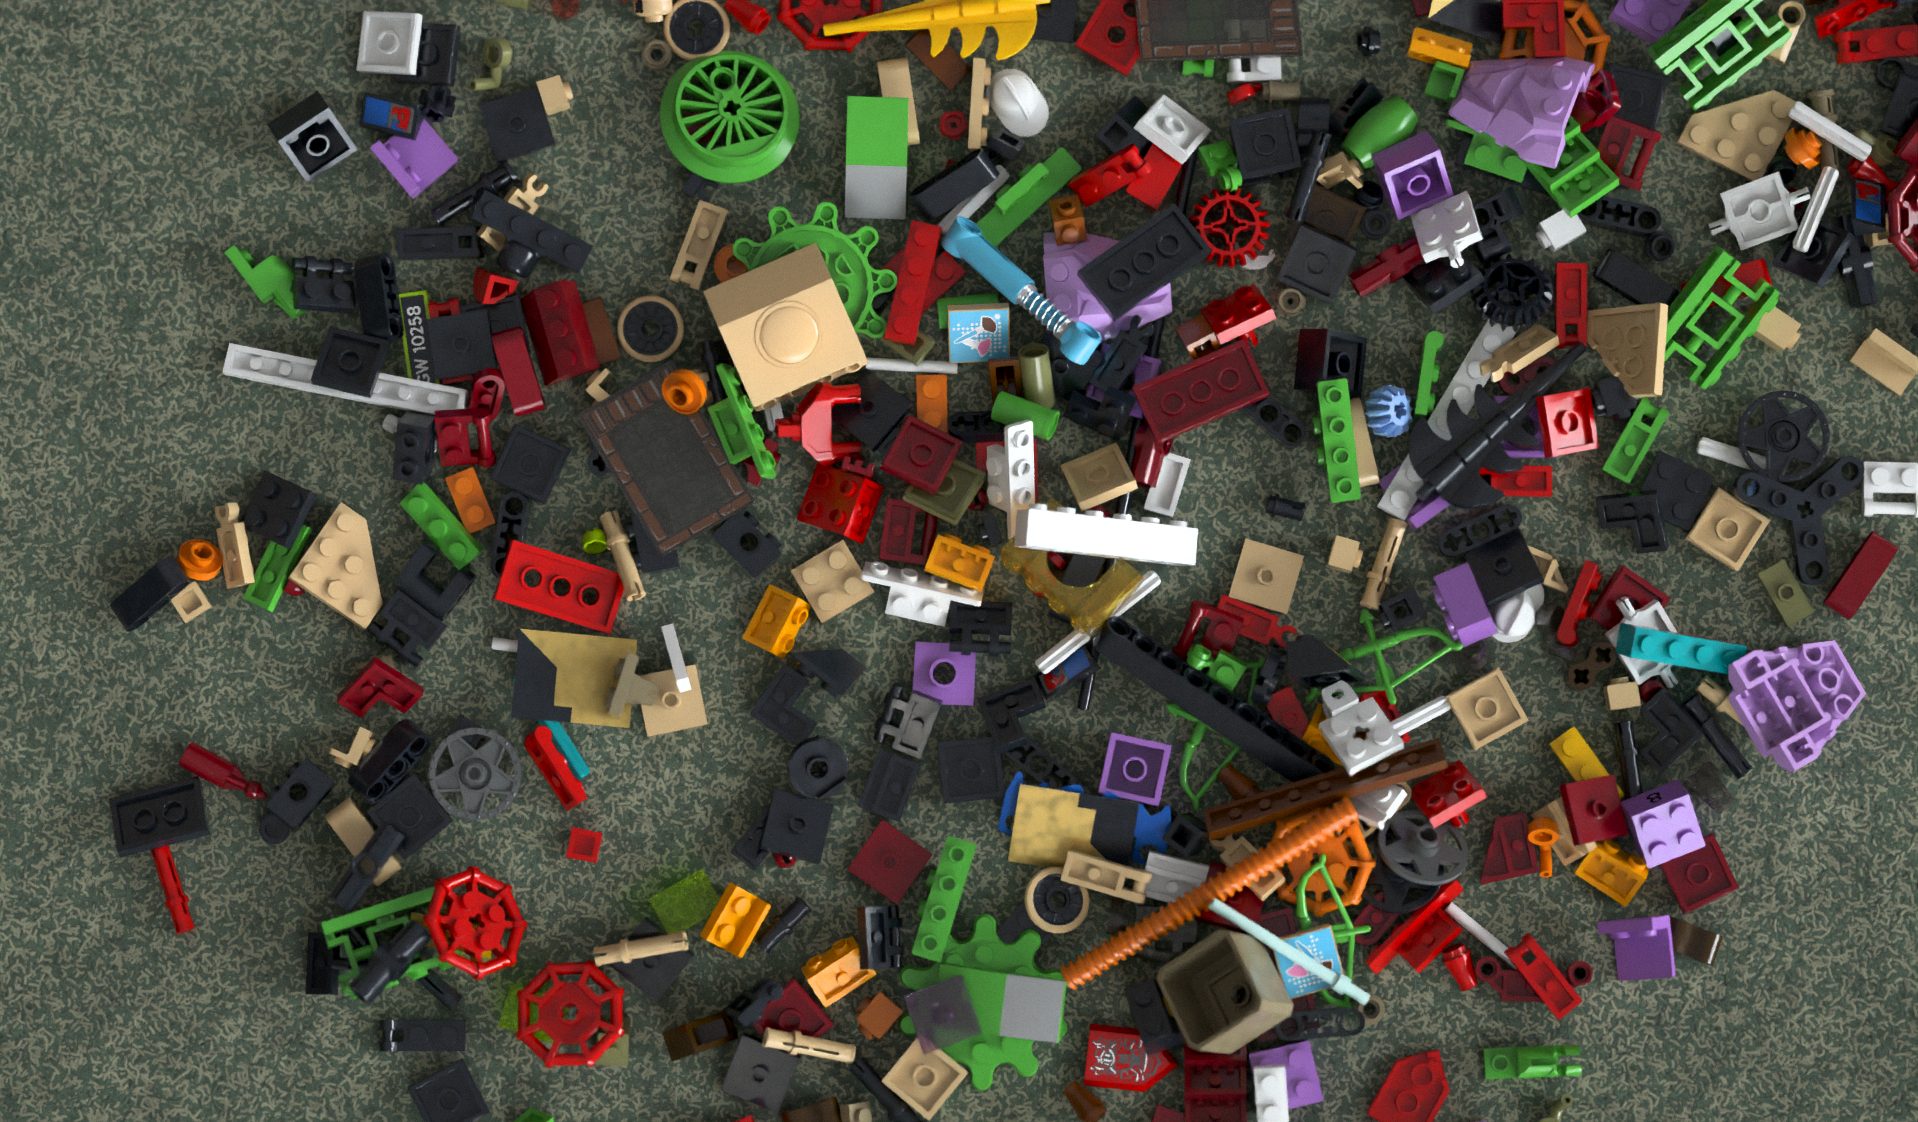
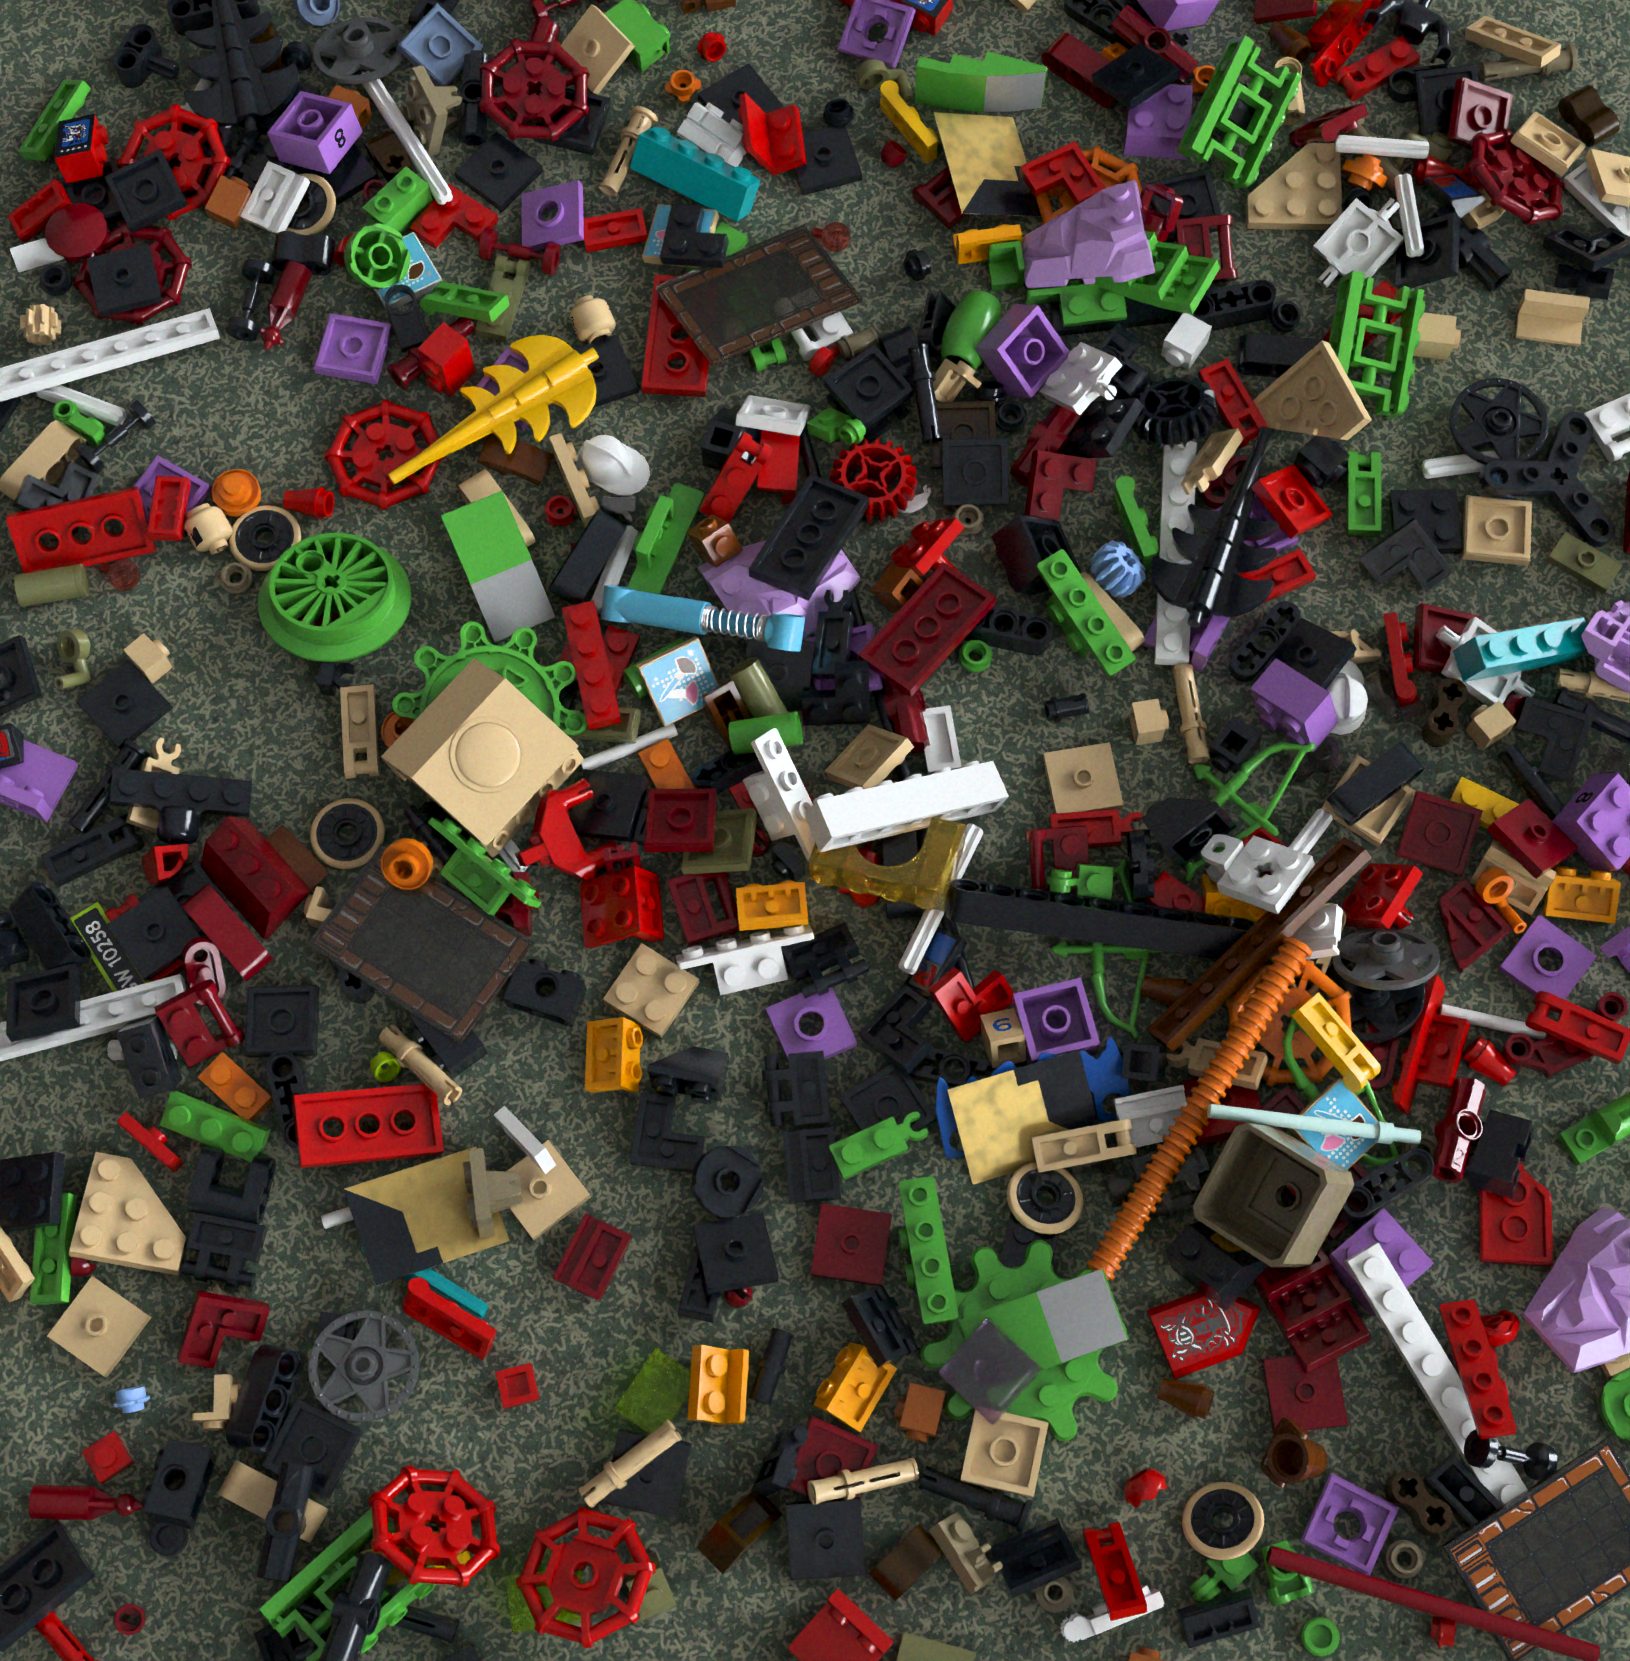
camera: 25 degrees left, 15 degrees down
black gear [418,84,456,122] -> none
none -> tan plate [47,1276,152,1378]
none -> red plate [82,1431,135,1484]
none -> light blue plate [113,1386,150,1413]
none -> dark red hinge [114,1603,145,1635]
none -> red plate [117,1111,184,1173]
none -> dark red plate [552,1213,633,1302]
none -> bright green plate [829,1112,928,1180]
none -> red plate [928,967,1014,1043]
none -> bright green plate [959,640,992,672]
none -> tan brick [980,1008,1027,1068]
none -> dark red plate [1024,450,1097,520]
none -> dark red plate [1289,103,1368,148]
none -> yellow plate [1291,992,1380,1093]
none -> black beam [1327,742,1425,826]
none -> dark red plate [1395,790,1483,876]
none -> dark red piece [1432,1077,1486,1183]
none -> black brick [1465,1110,1533,1199]
none -> medium lavender piece [1498,915,1597,1000]

